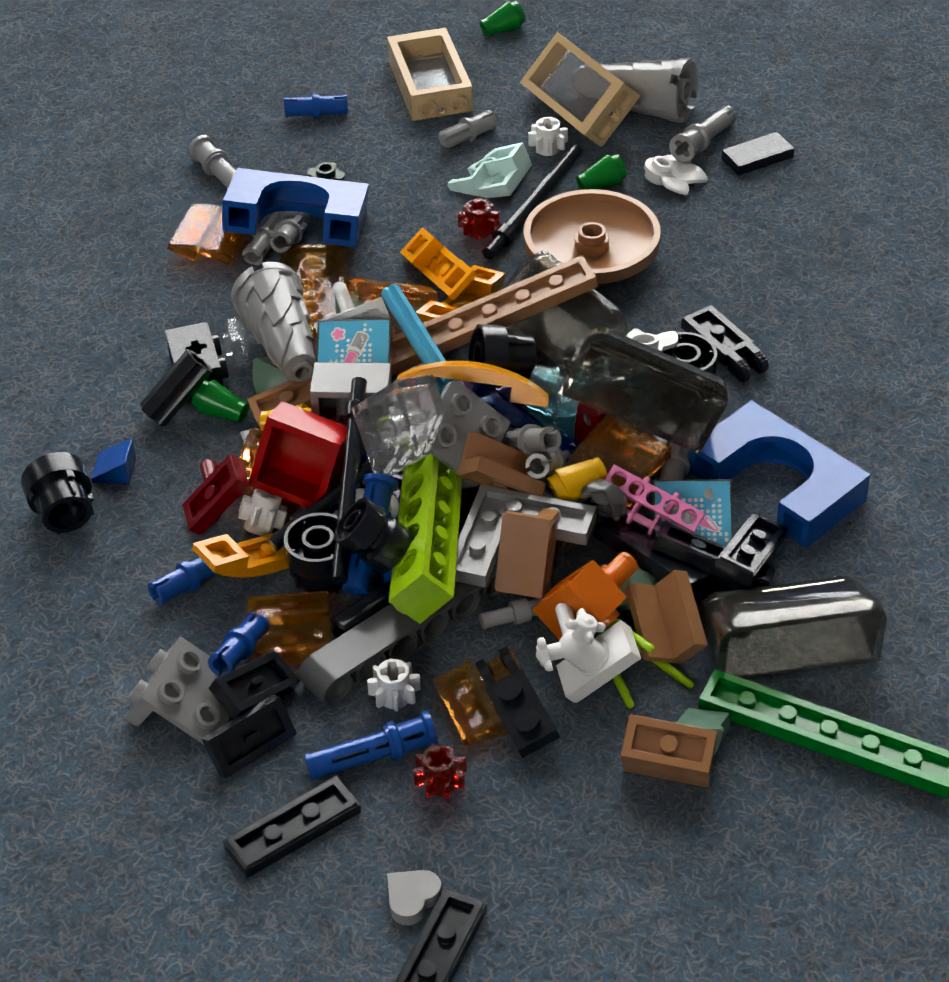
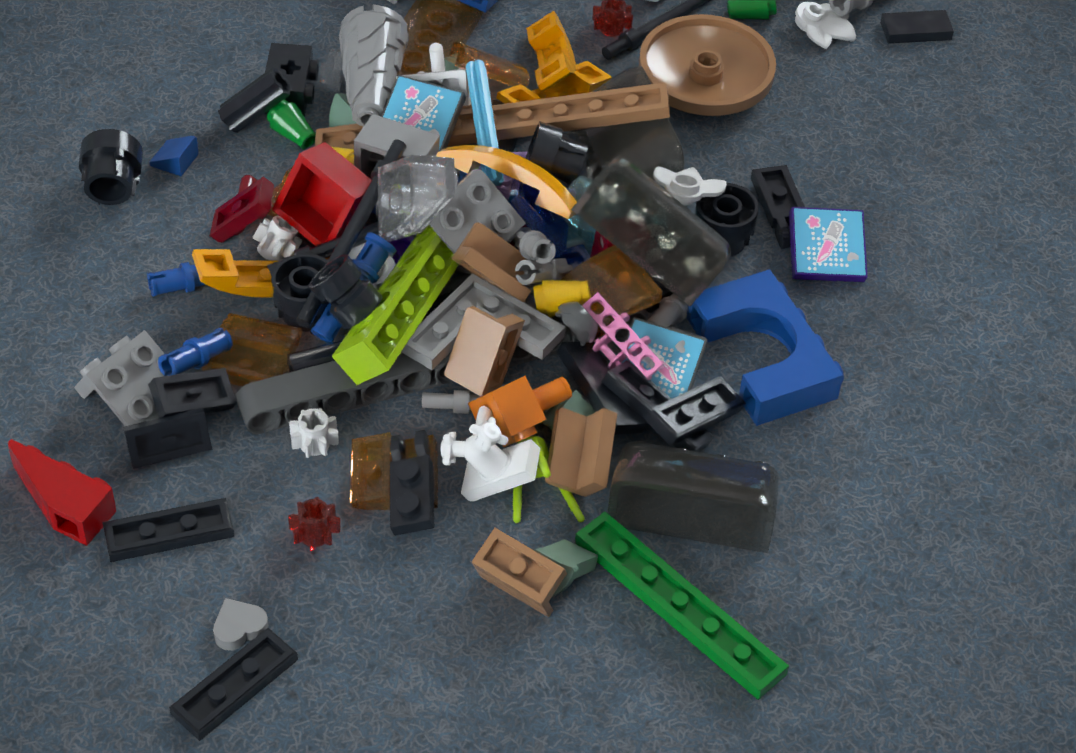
camera: 15 degrees right, 5 degrees up
blue pin [304,710,439,781] -> none
none -> red slope [7,439,116,546]
none -> tile [789,207,867,282]

